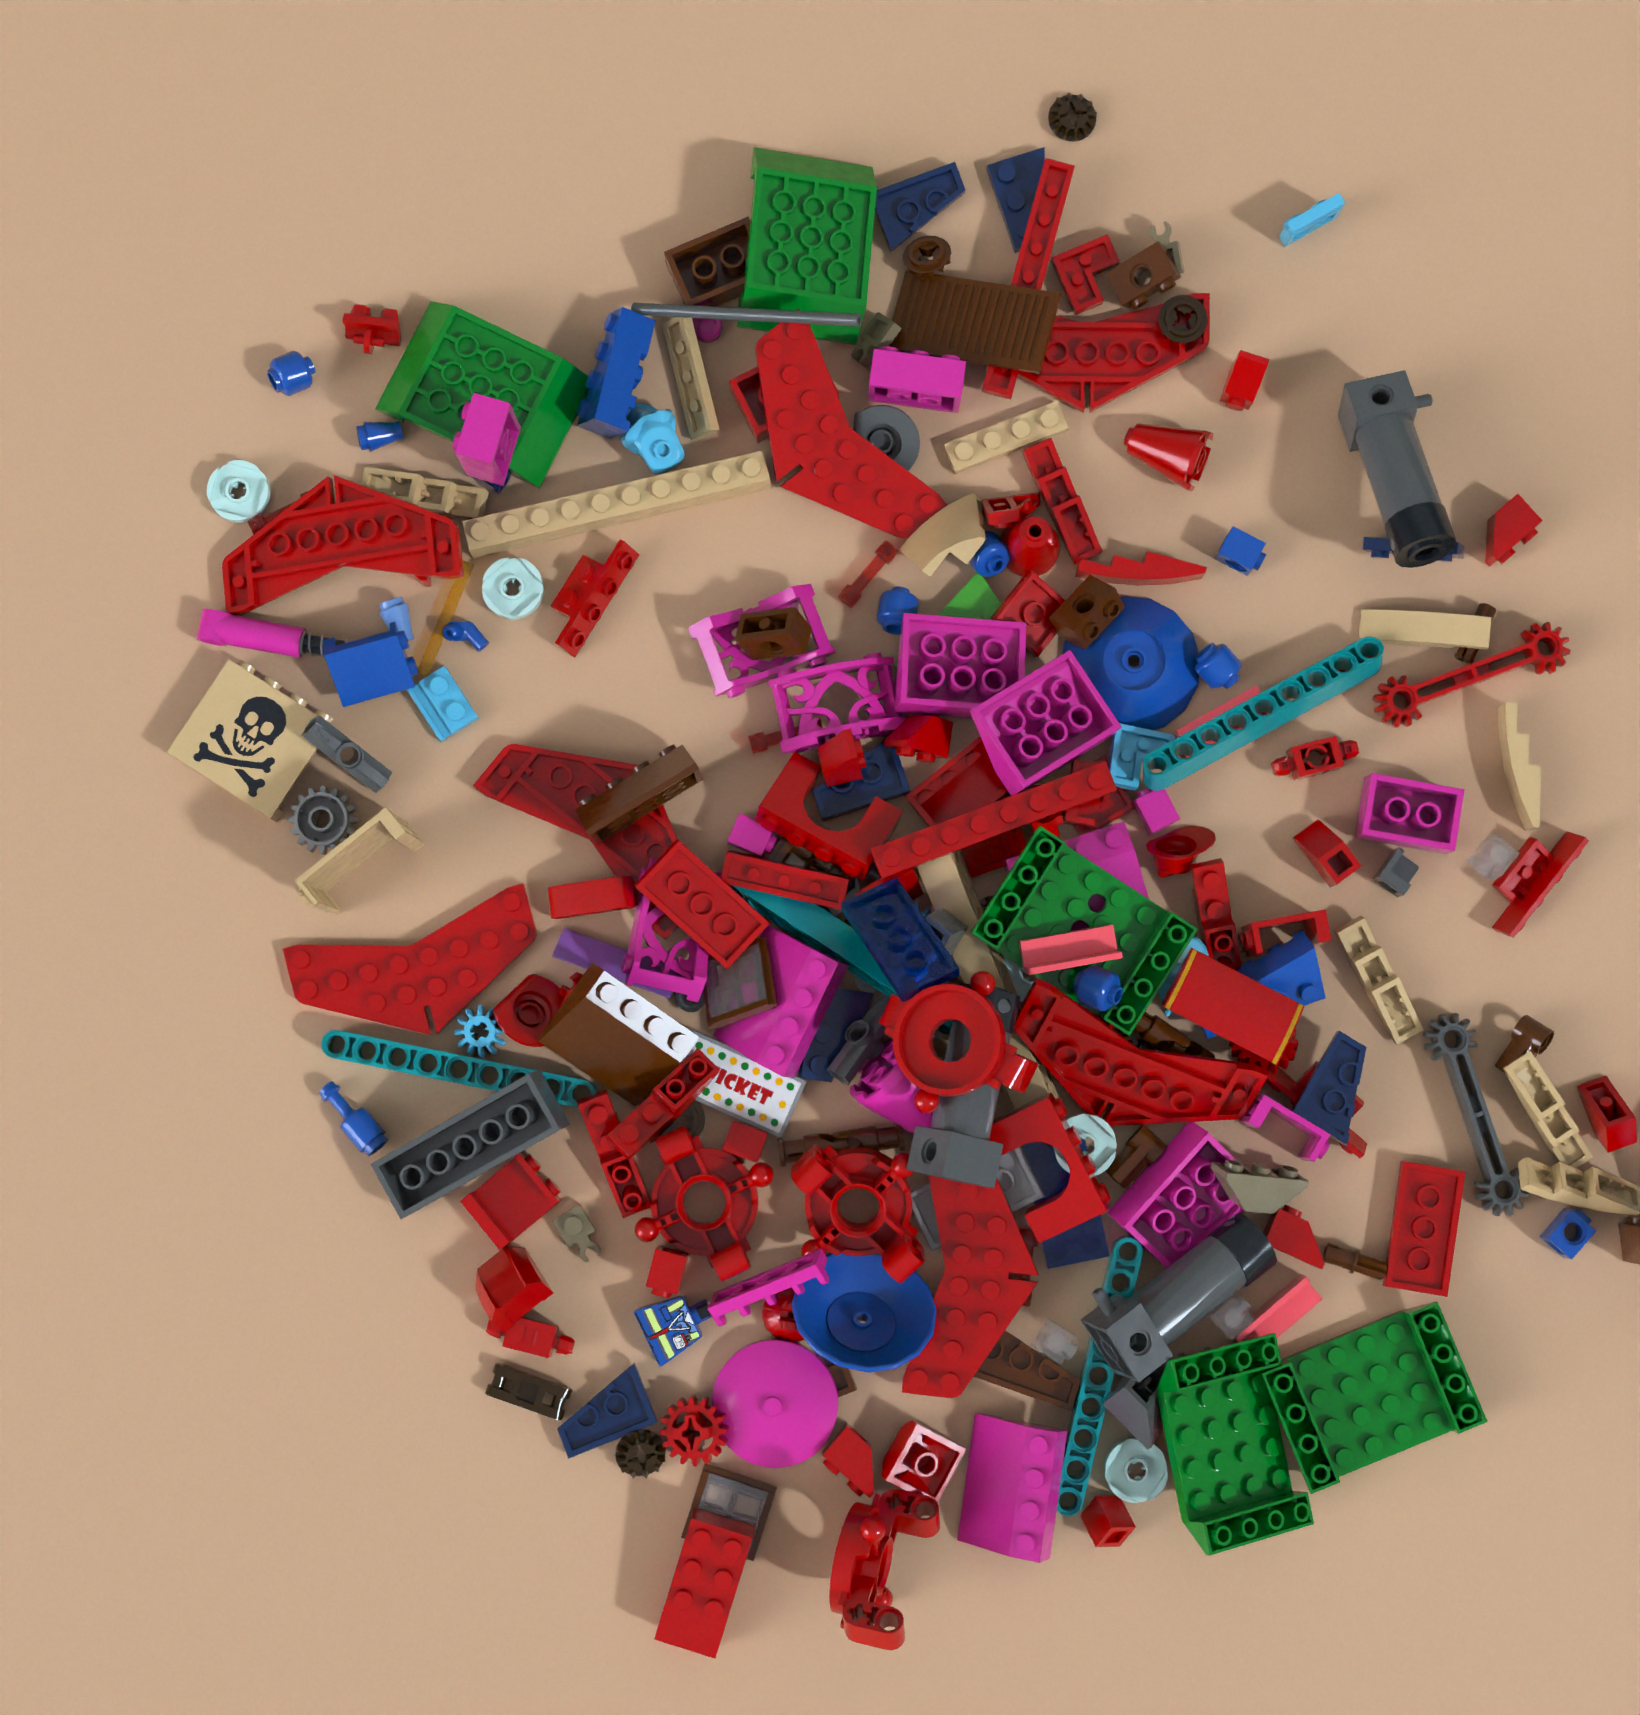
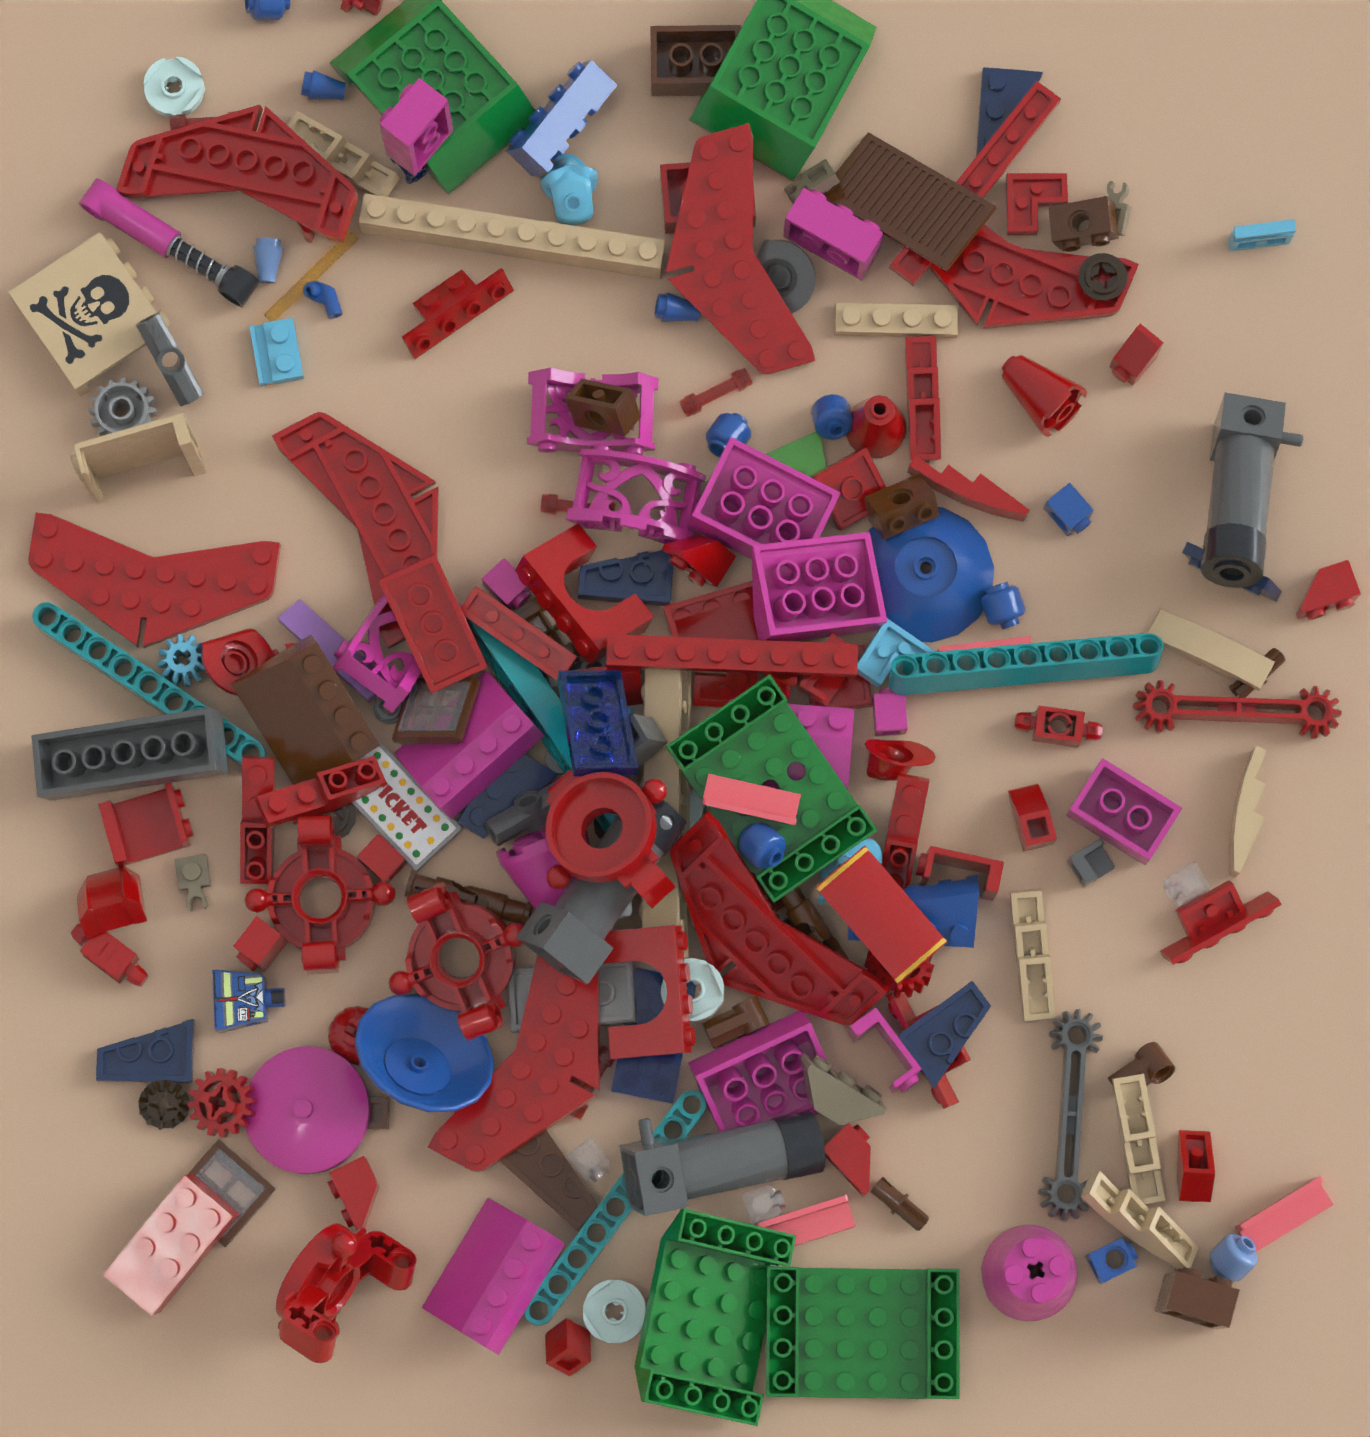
camera: 20 degrees right, 5 degrees down
blue piece [319,1081,388,1156] -> none
blue panel [323,622,418,707] -> none
light aqua plate [482,557,545,621] -> none
dark brown plate [485,1363,572,1420] -> none
red beam [548,876,636,919] -> none
reddish brown slope [575,744,703,845] -> none
dark grey piece [631,302,862,327] -> none
tan plate [662,317,720,440] -> none
dark pink tile [693,318,723,343] -> none
dark pink hinge [707,1249,829,1327] -> none
red slope [818,728,867,787] -> none
dark blue wing [875,162,965,253] -> none
red slope [881,1420,967,1503] -> none
tan slope [899,493,986,577] -> none
reddish brown gear [903,236,952,278] -> none
red wing [981,492,1041,528] -> none
dark brown gear [1048,93,1097,142] -> none
dark grey slope [1102,1364,1165,1449] -> none
red plate [1382,1161,1466,1297] -> none
none -> blue cone [654,292,700,322]
none -> dark pink cone [981,1225,1078,1321]

